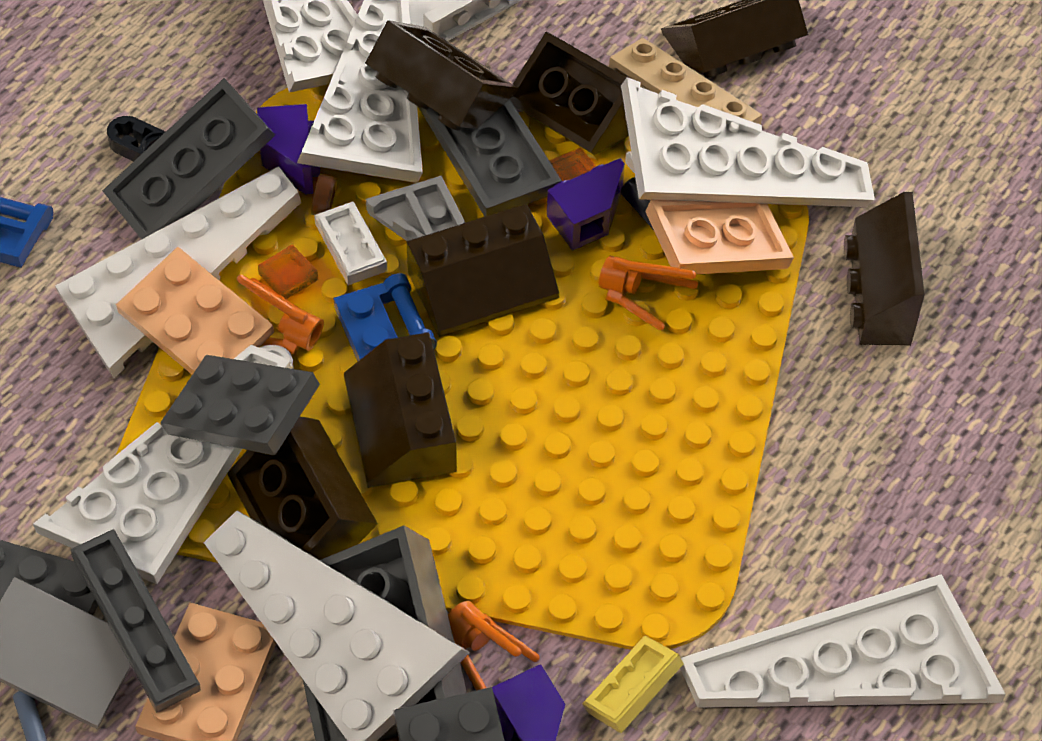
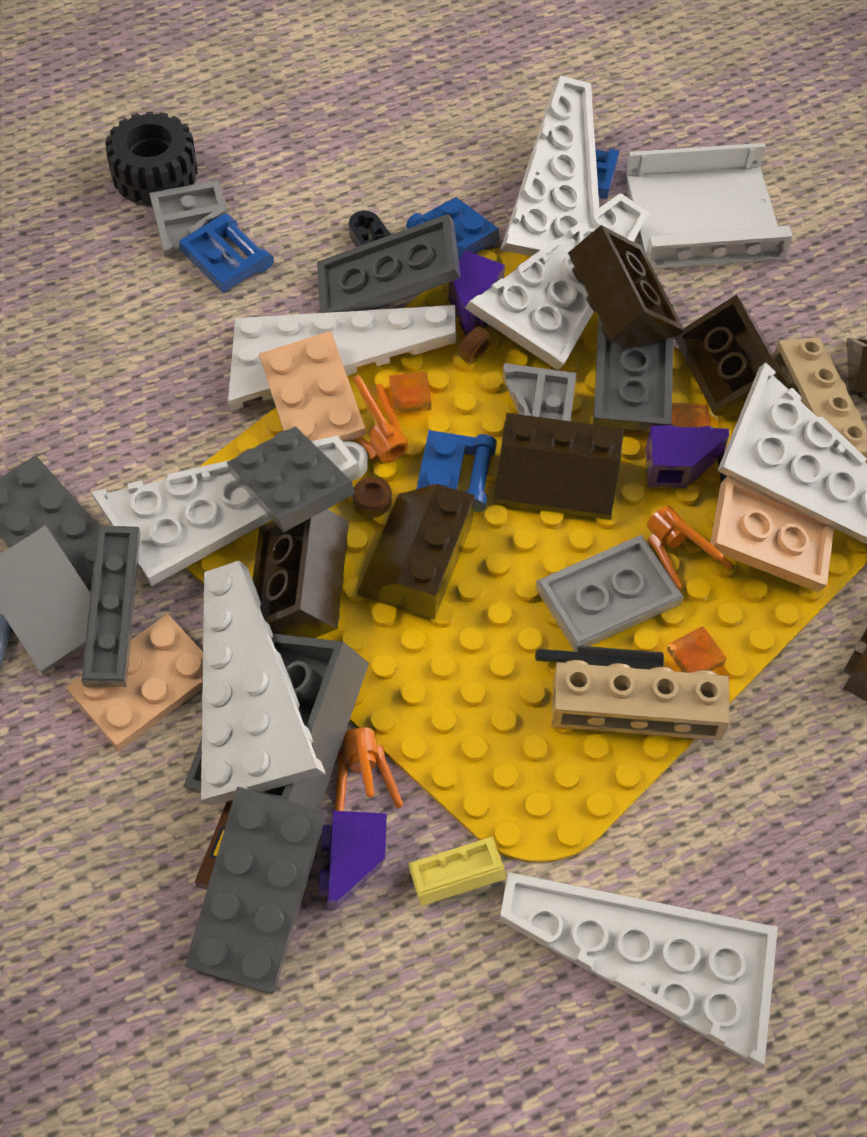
camera: 30 degrees right, 5 degrees up
white plate [314,201,388,285] -> none
none -> reddish brown tile [352,477,392,518]
none -> blue plate [406,197,500,259]
none -> light grey tile [535,535,684,652]
none -> black axle [535,646,664,670]
none -> tan brick [551,660,730,741]
none -> clear orange tile [667,626,727,673]

